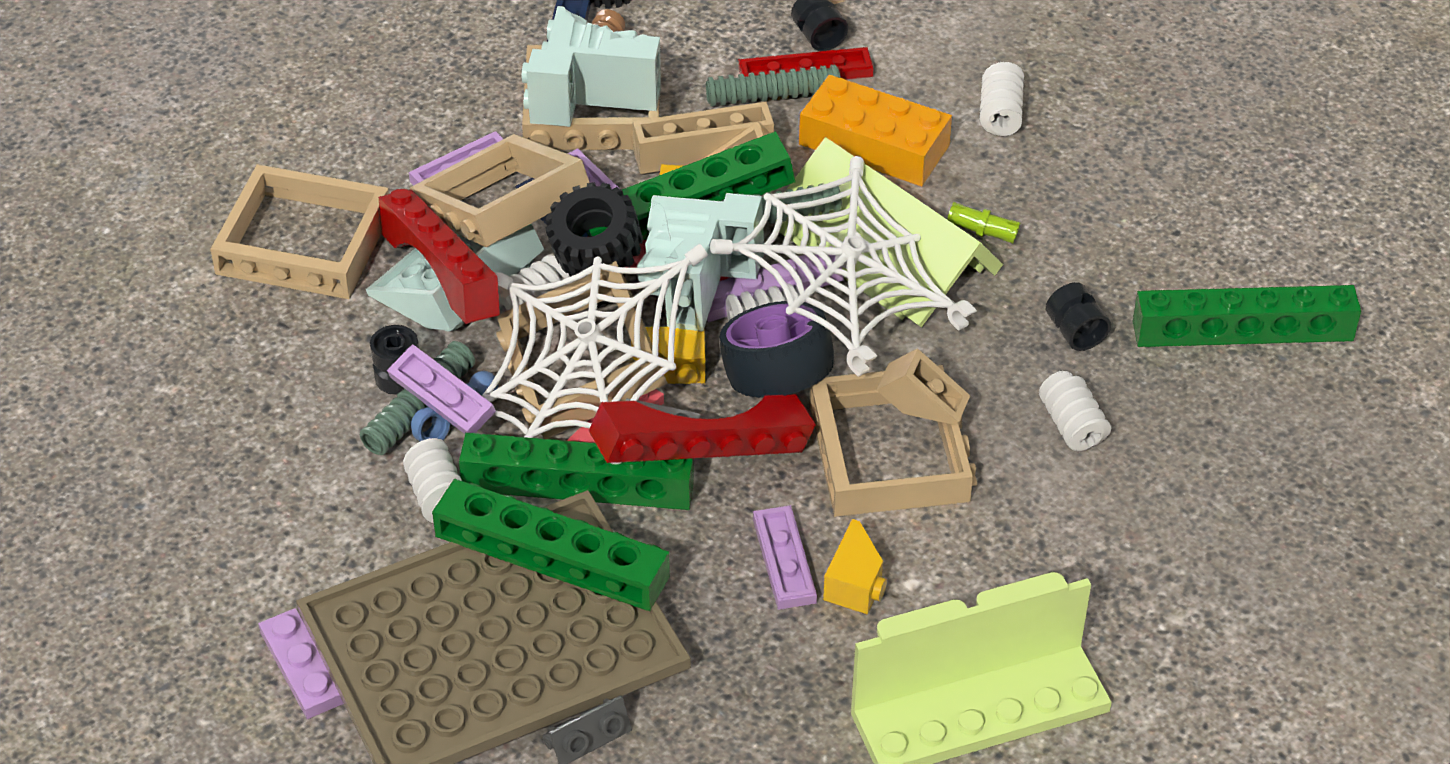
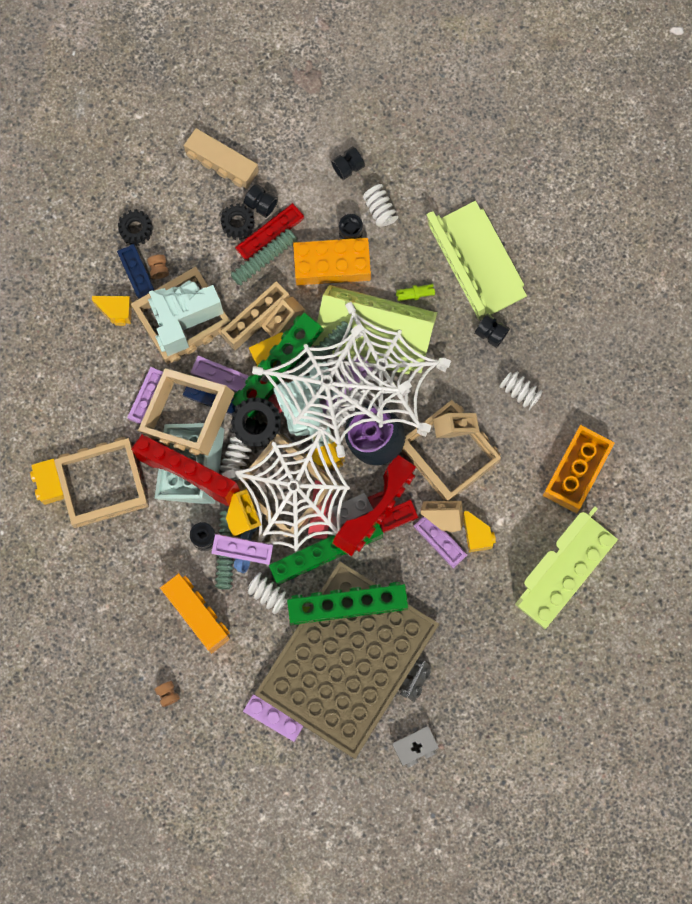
camera: 30 degrees left, 30 degrees up
green brick [1132,285,1361,347] -> none
none -> yellow brick [30,459,64,505]
none -> yellow slope [92,296,132,326]
none -> medium nougat wheel [154,681,180,707]
none -> light orange brick [160,573,230,654]
none -> black tyre [220,203,255,240]
none -> yellow slope [226,489,261,537]
none -> white animal [252,323,412,458]
none -> black wheel [331,146,365,180]
none -> black wheel [339,214,363,240]
none -> red plate [367,491,418,533]
none -> tan slope [421,501,464,532]
none -> yellowish green piece [426,201,527,321]
none -> light orange brick [542,425,615,514]

